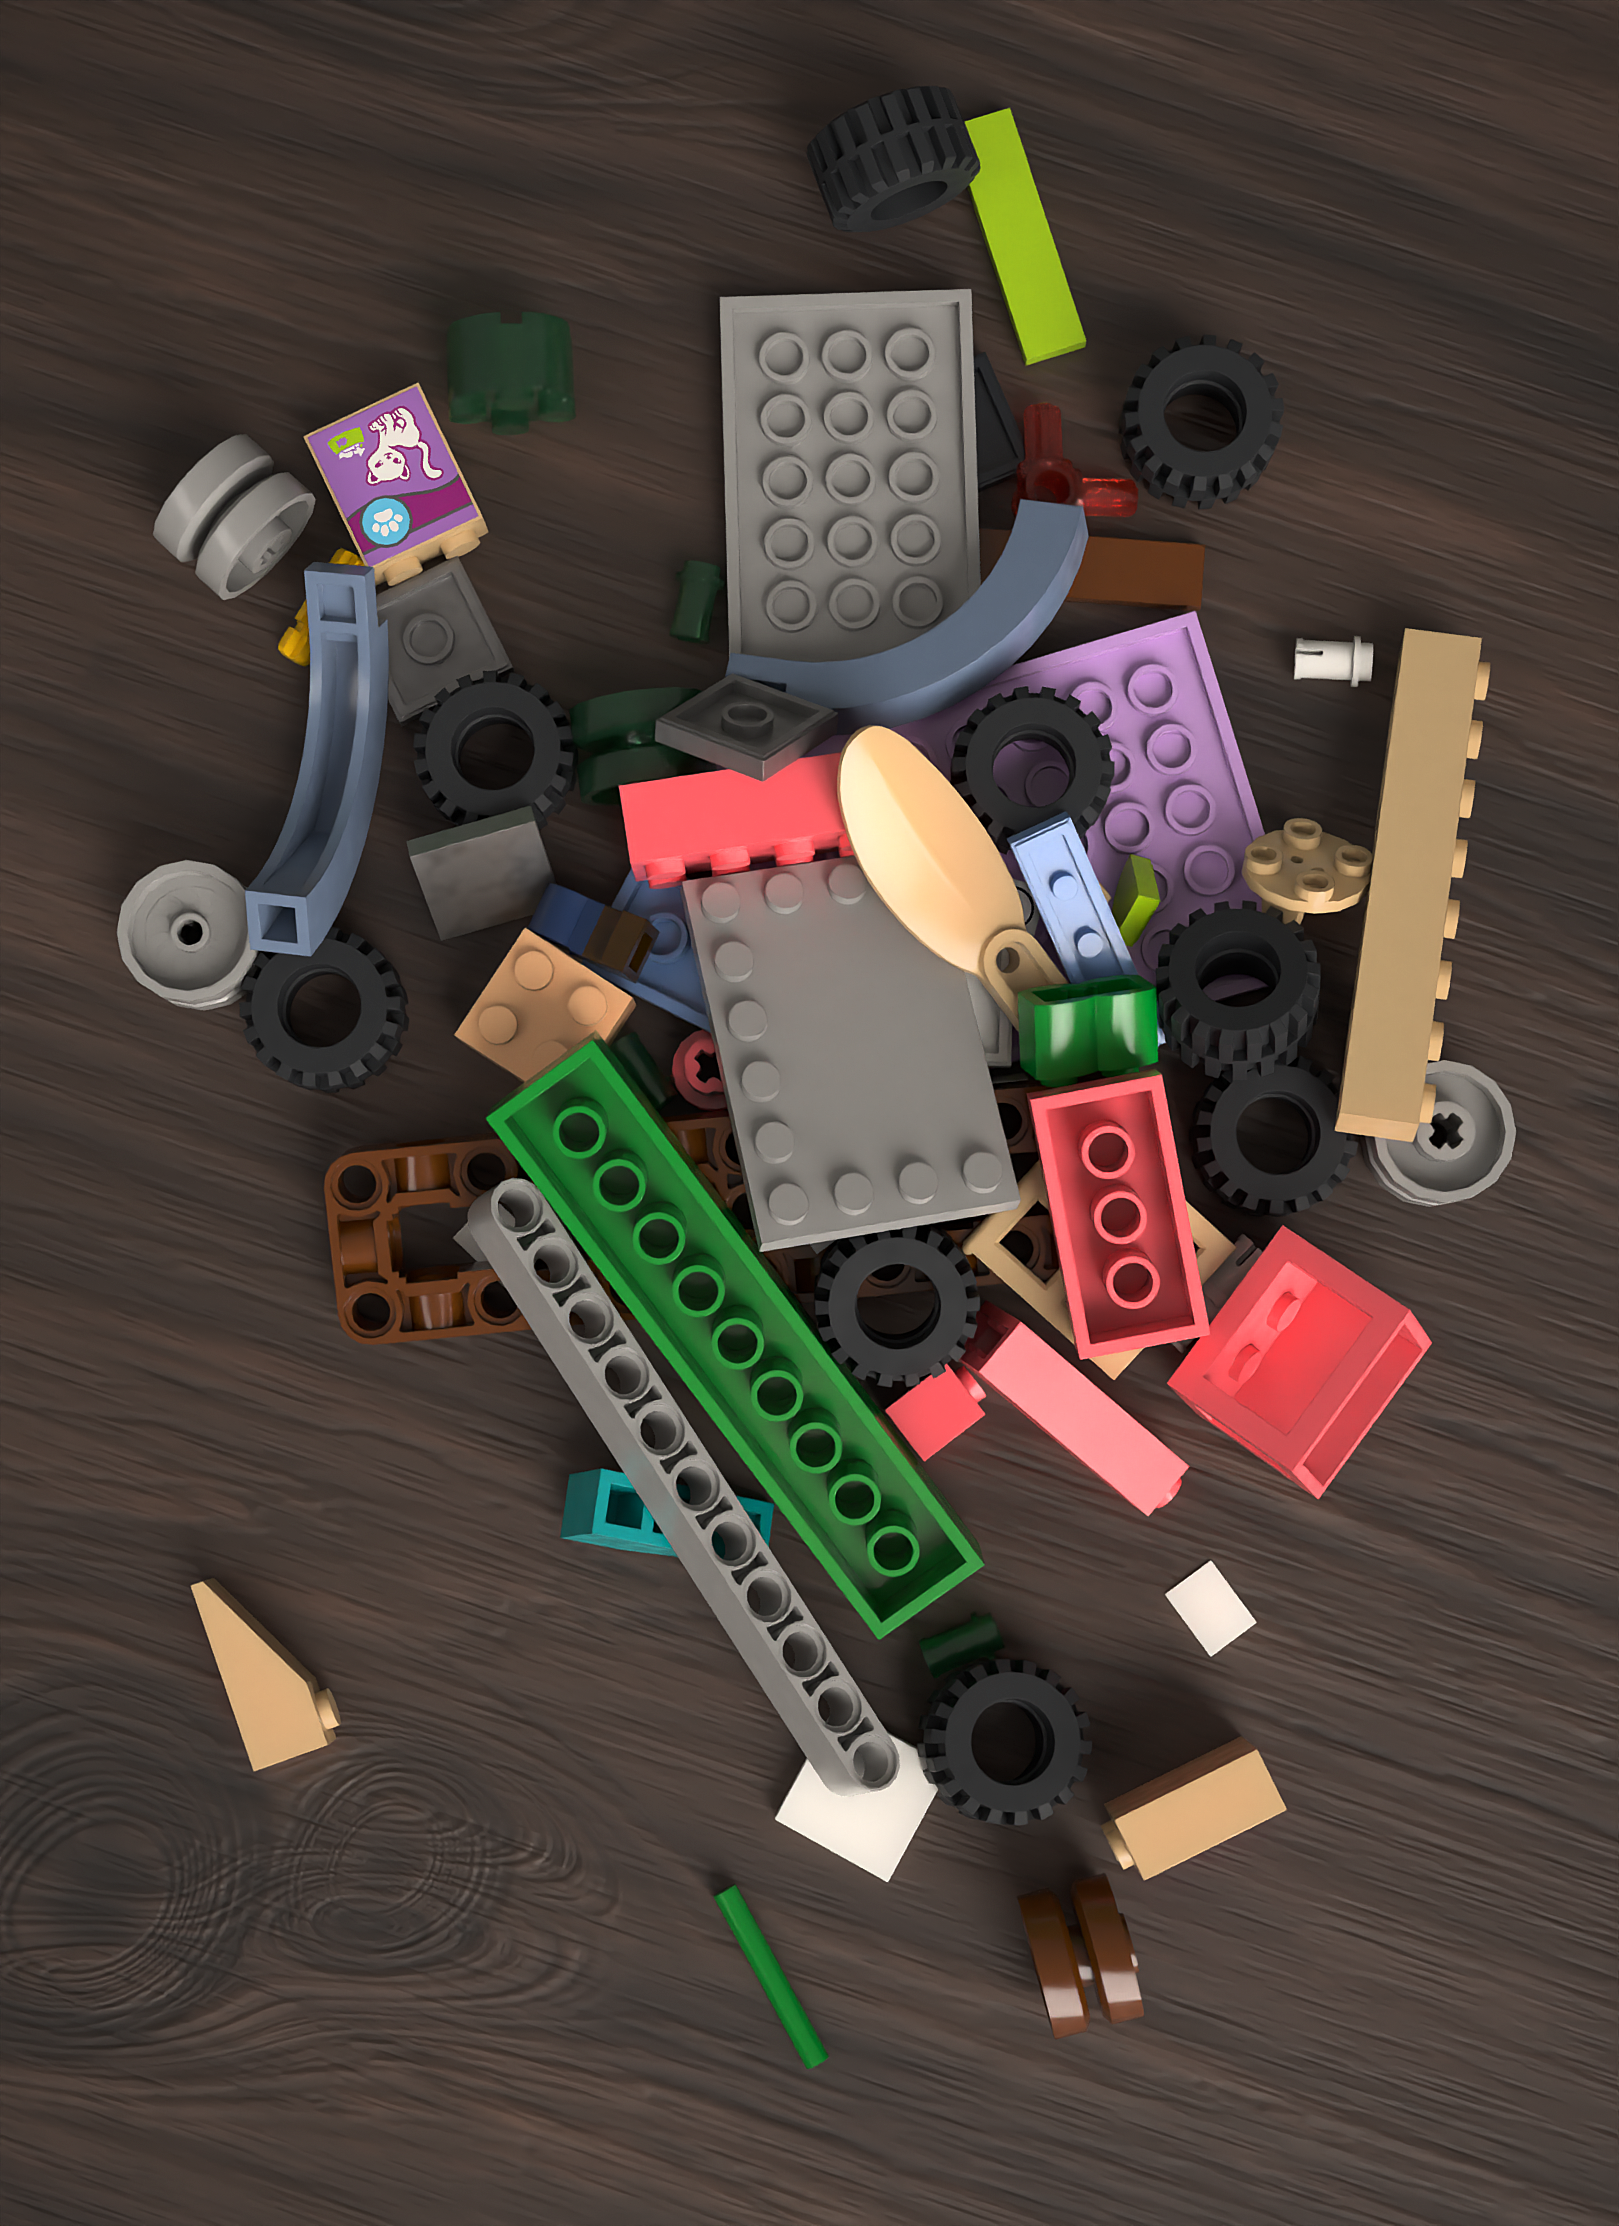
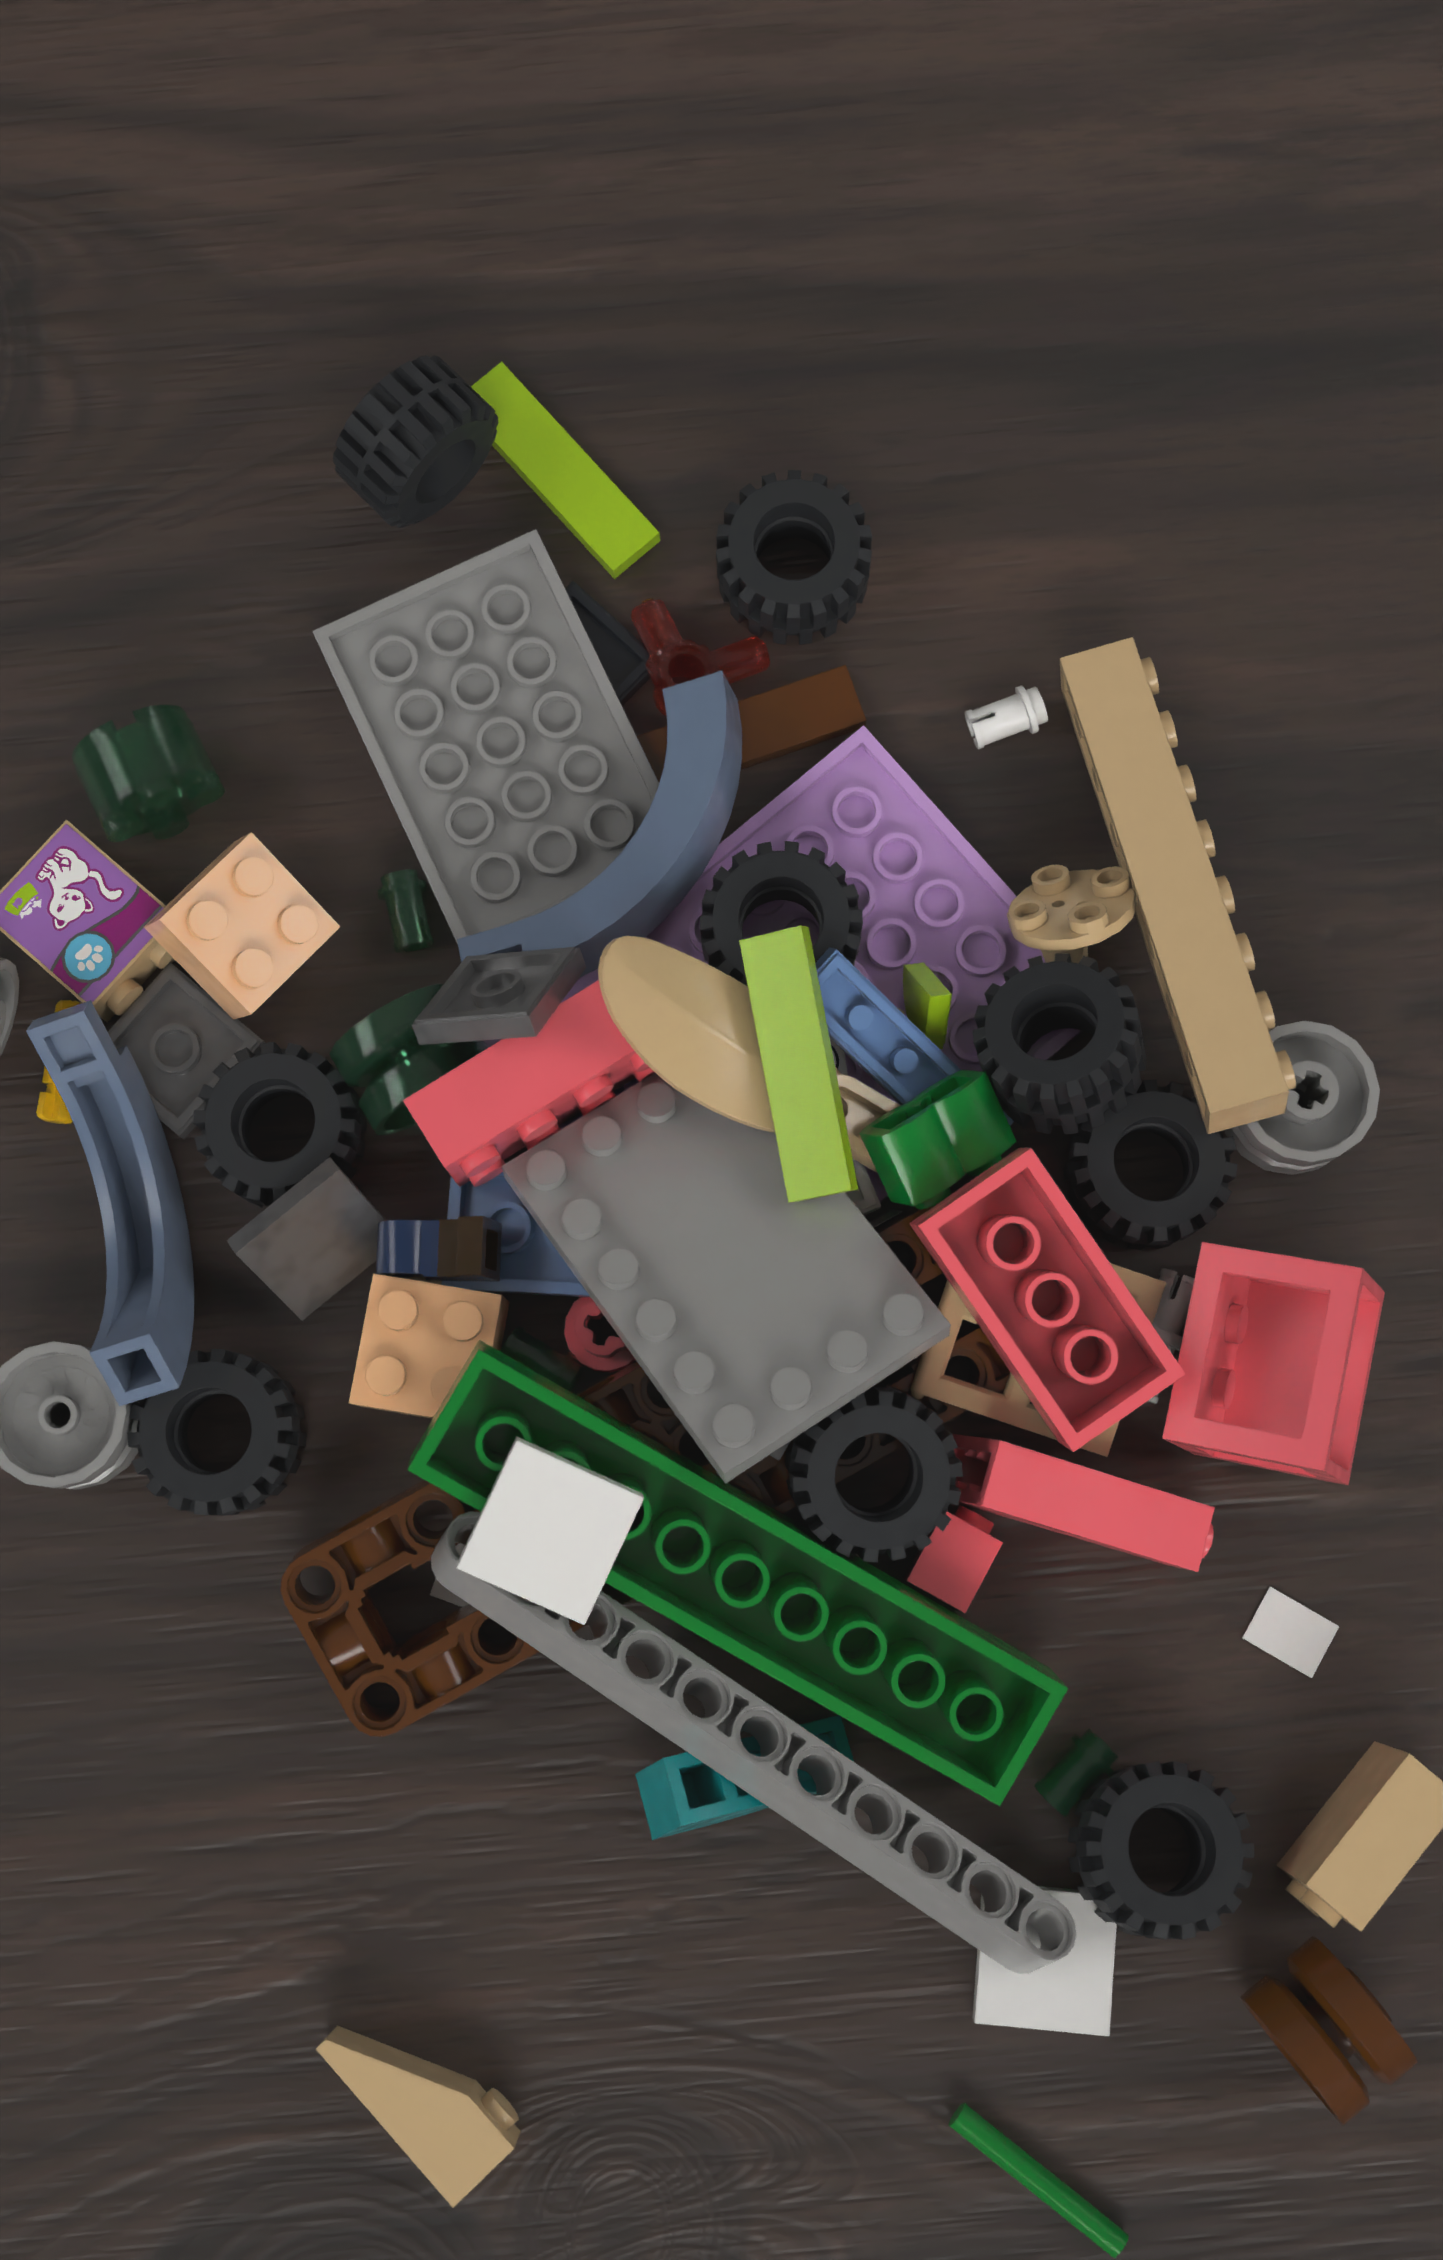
camera: 20 degrees left, 5 degrees down
none -> light nougat brick [144,832,340,1020]
none -> white tile [457,1436,644,1625]
none -> lime tile [739,925,859,1203]

